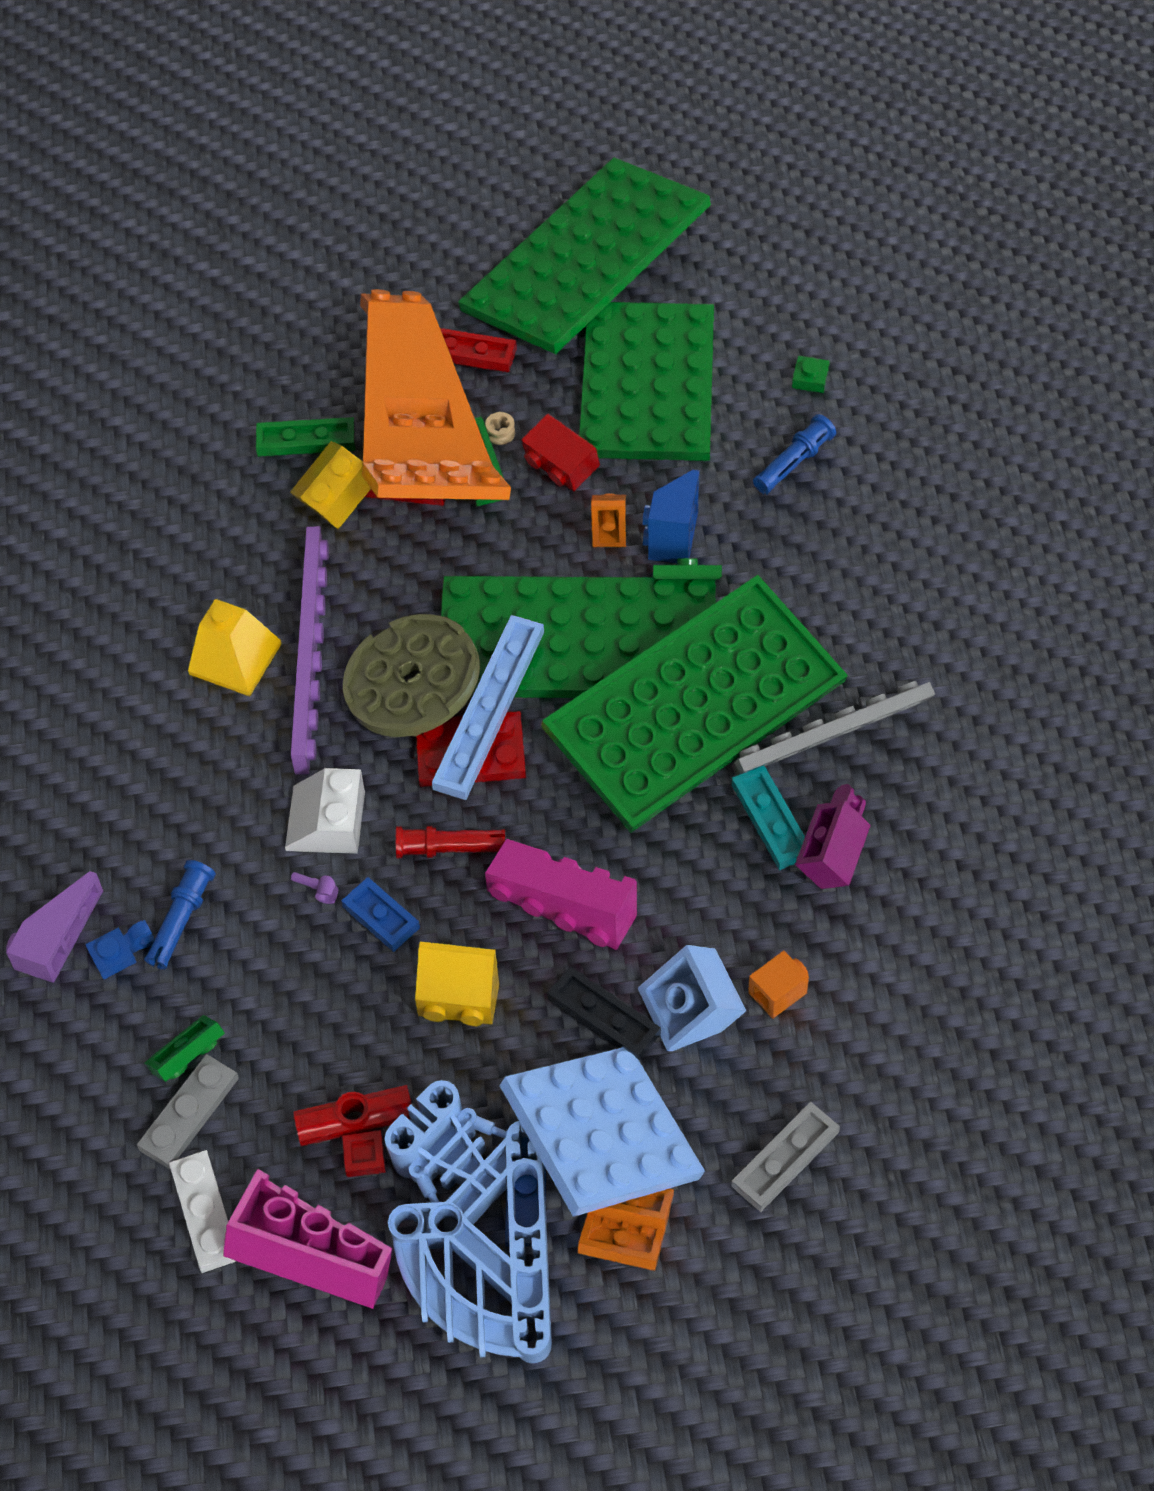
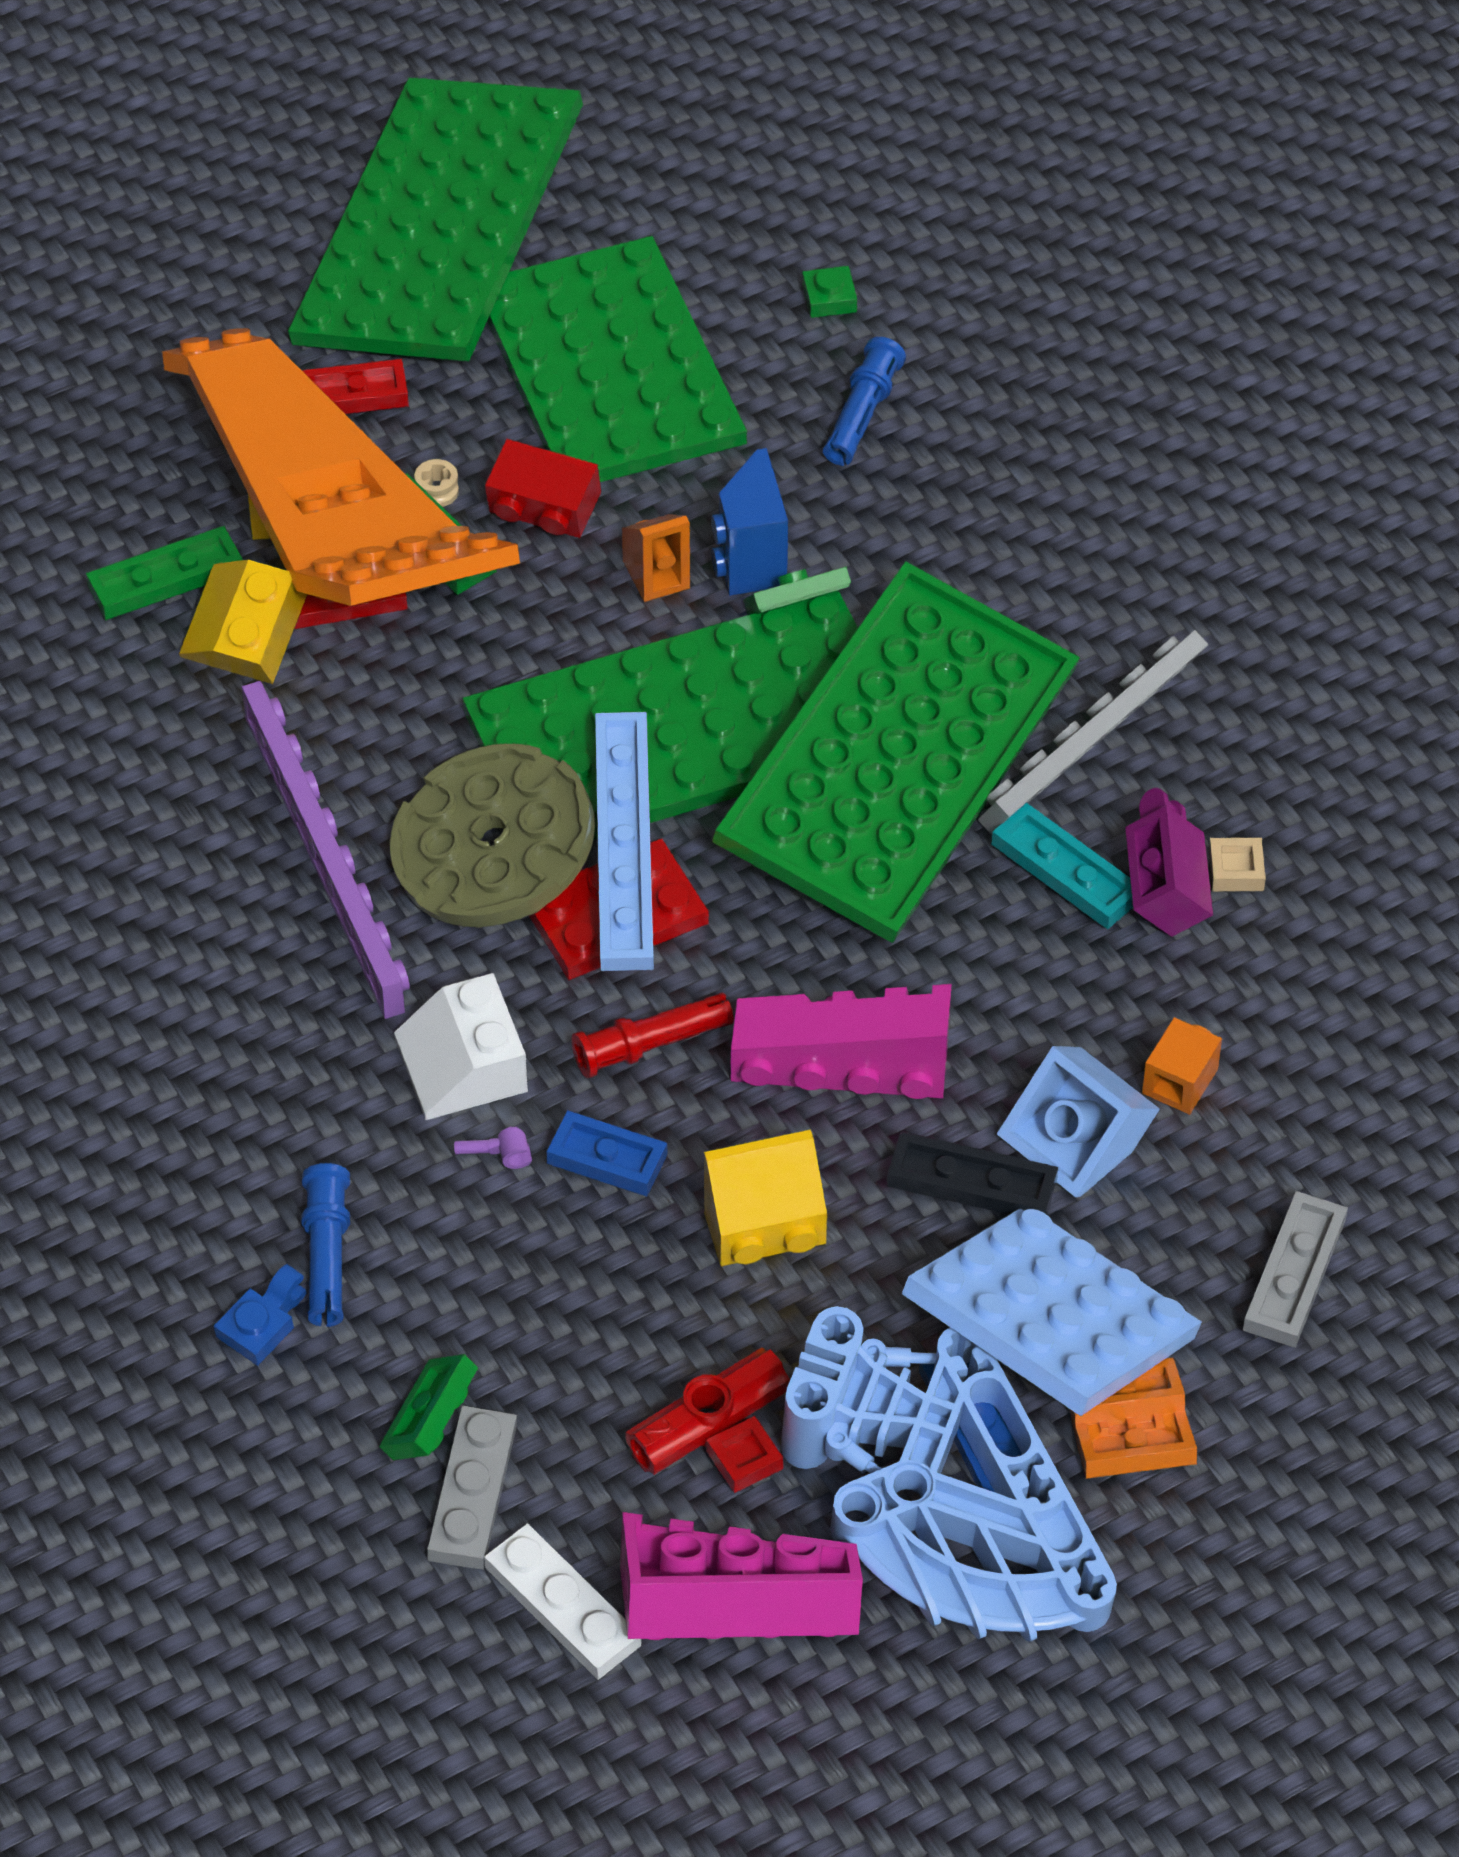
camera: 25 degrees left, 5 degrees down
medium lavender slope [6,871,103,983] -> none
yellow slope [188,599,282,697] -> none
none -> tan plate [1209,838,1266,892]

